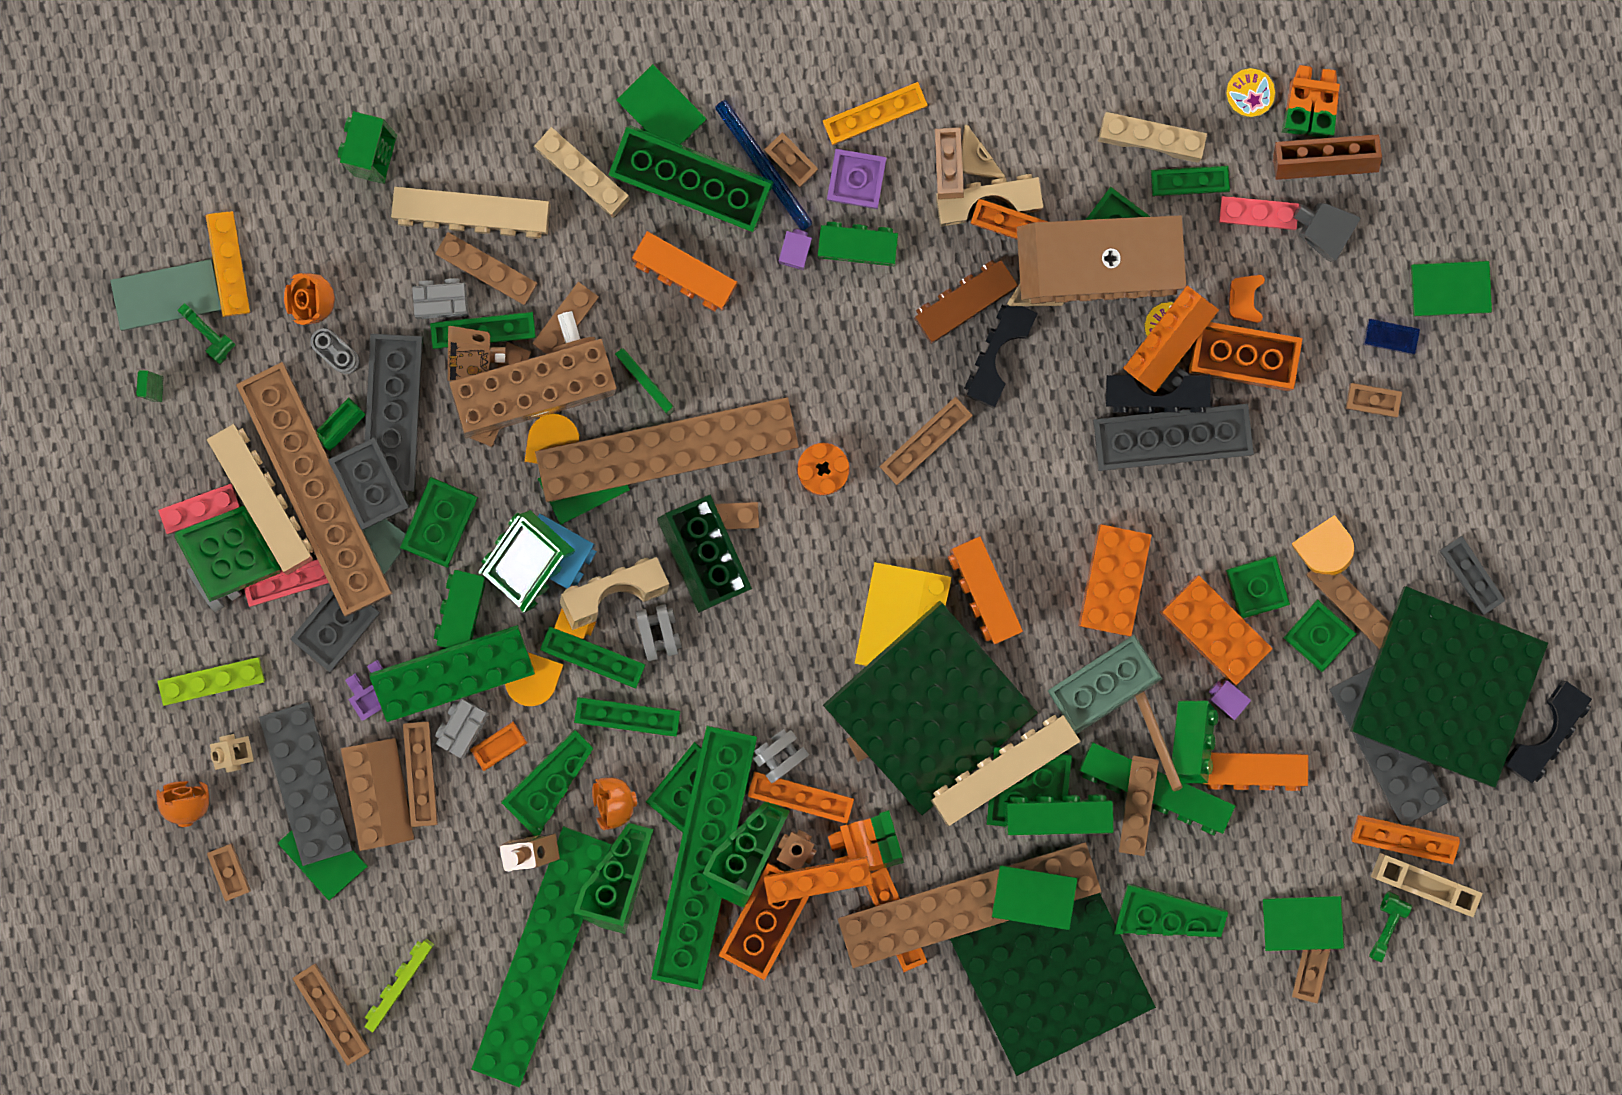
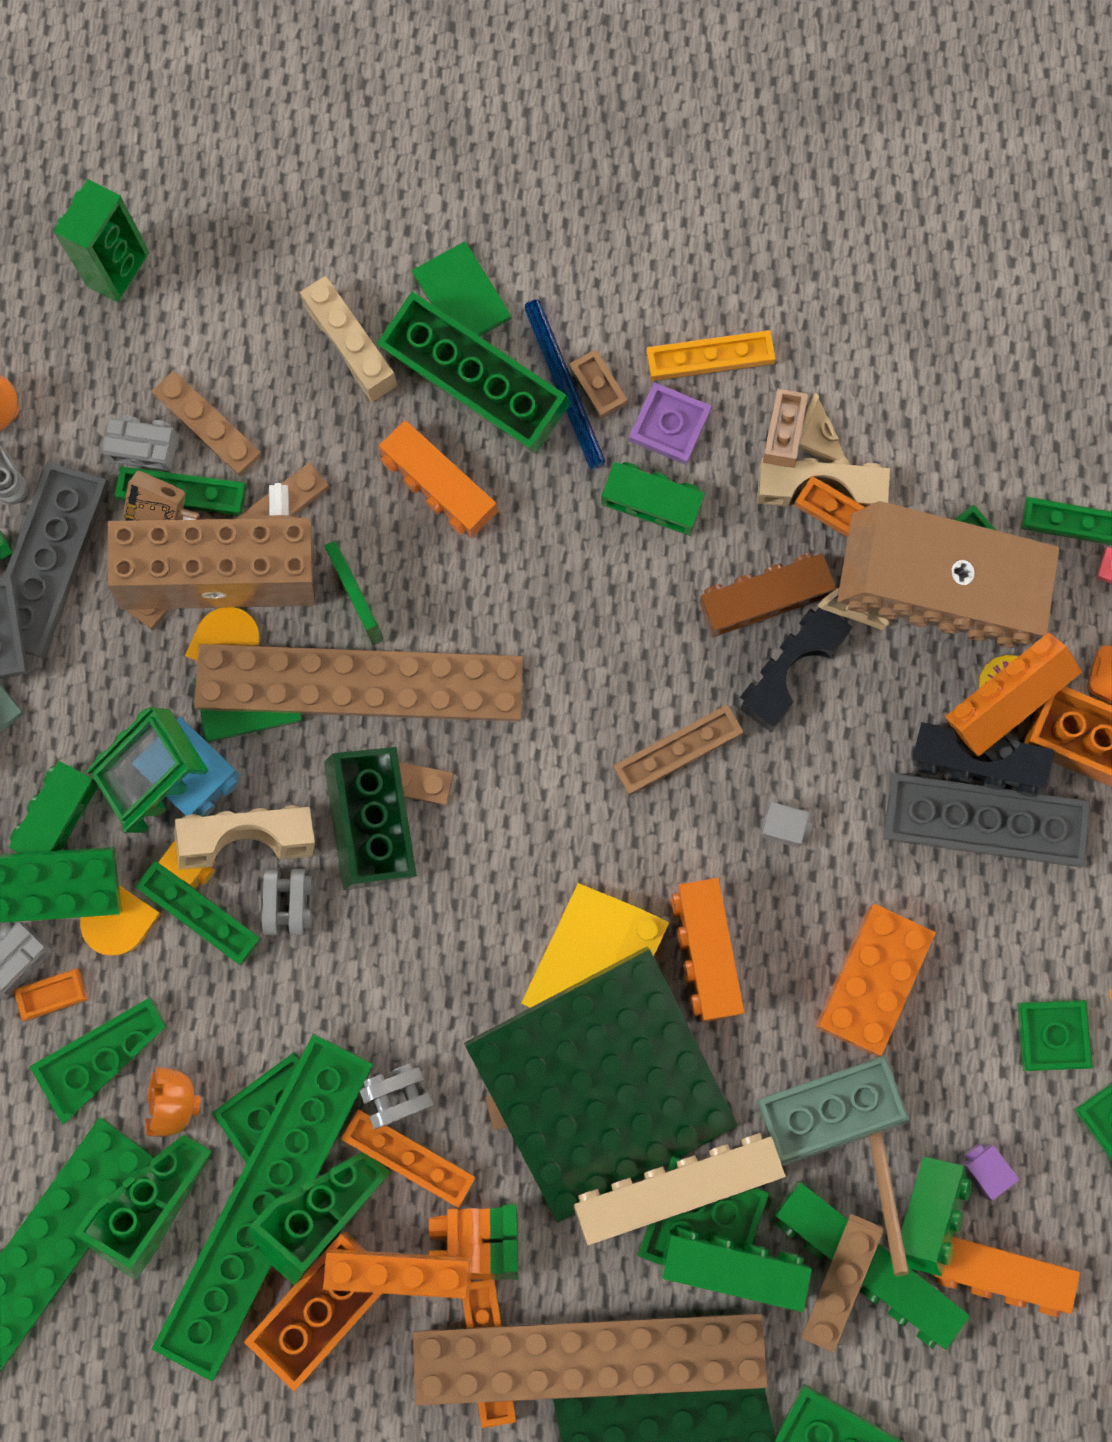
camera: 15 degrees right, 10 degrees down
tan brick [391,187,551,239] -> none
green tile [399,476,478,568] -> none
medium nougat torso [500,834,560,871] -> none
green plate [574,697,681,737] -> none
medium nougat brick [777,829,816,870] -> none
medium lavender brick [779,229,812,270] -> none
orange brick [797,443,849,496] -> none
green tile [992,865,1078,930] -> none
tan arch [1098,112,1207,163] -> none
orange brick [1160,575,1273,685] -> none
none -> light grey brick [760,802,813,848]

